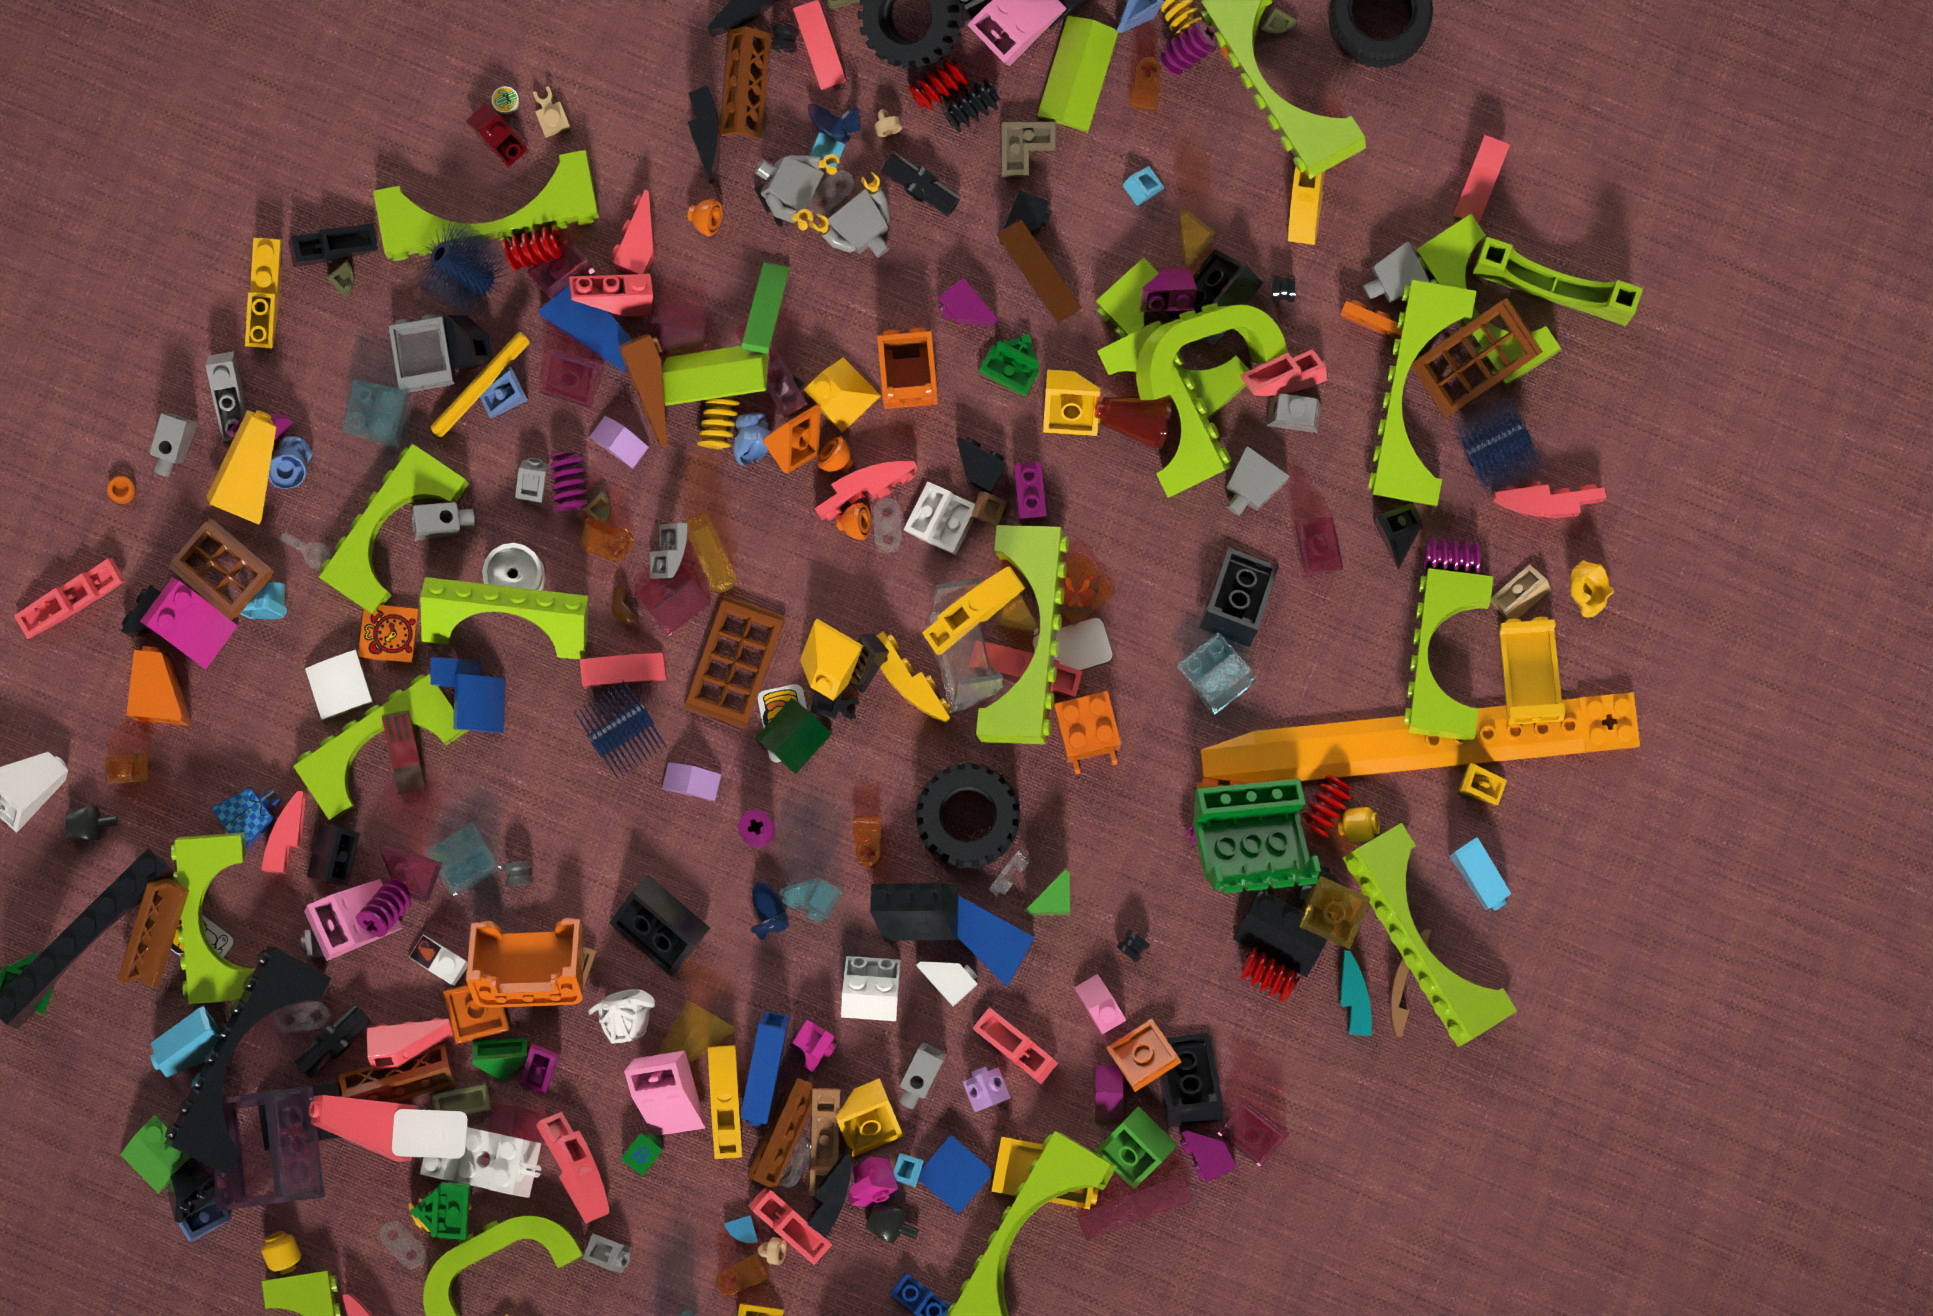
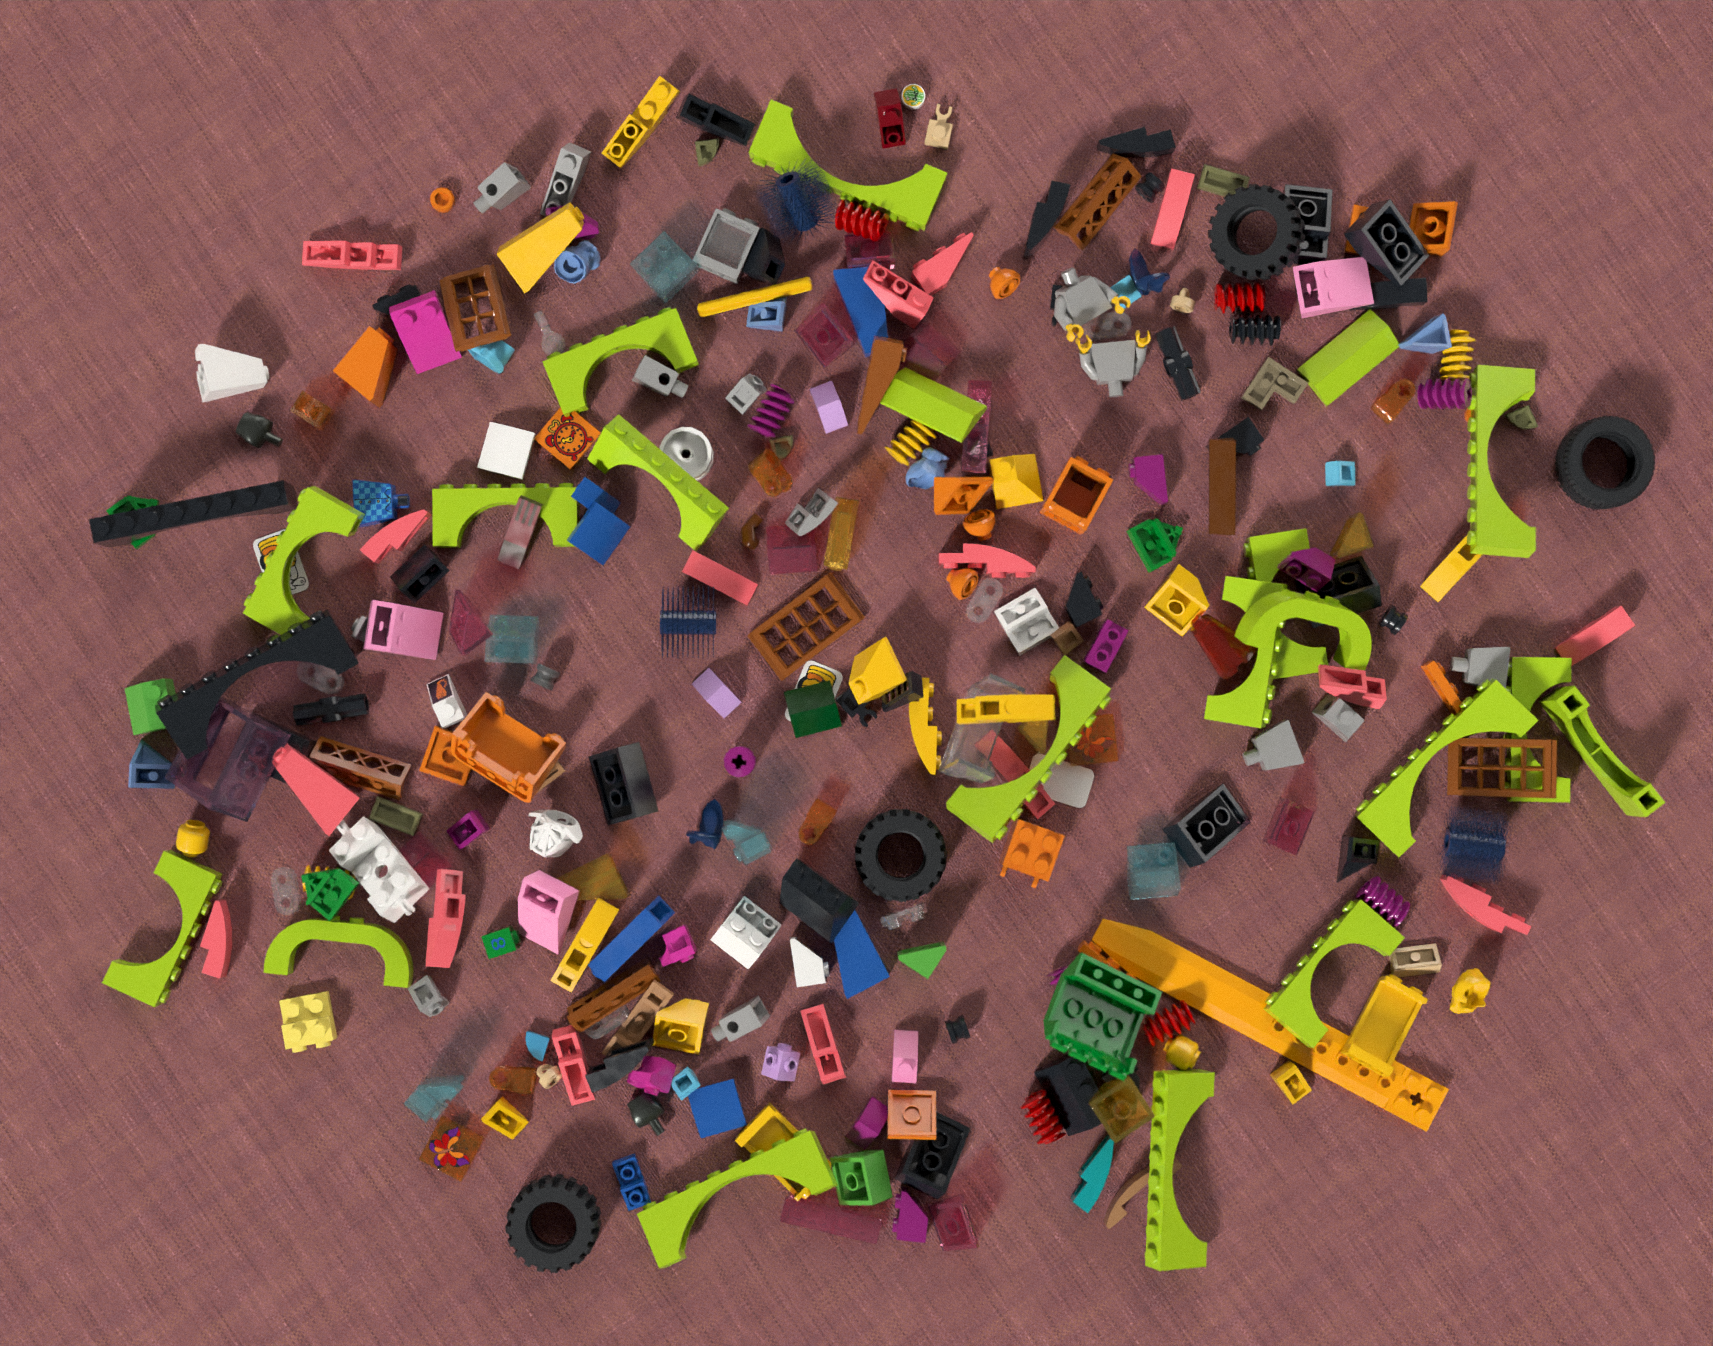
camera: 25 degrees right, 5 degrees up
dark orange fence [118,878,189,988] -> none
medium azure slope [150,1006,220,1077] -> none
black slope [169,1165,214,1223] -> none
magenta piece [356,879,411,937] -> none
coral slope [367,1018,453,1070] -> none
white sticker [392,1109,468,1159] -> none
green slope [472,1037,528,1082] -> none
bright green tile [742,262,790,354] -> none
medium azure slope [1449,837,1511,911] -> none

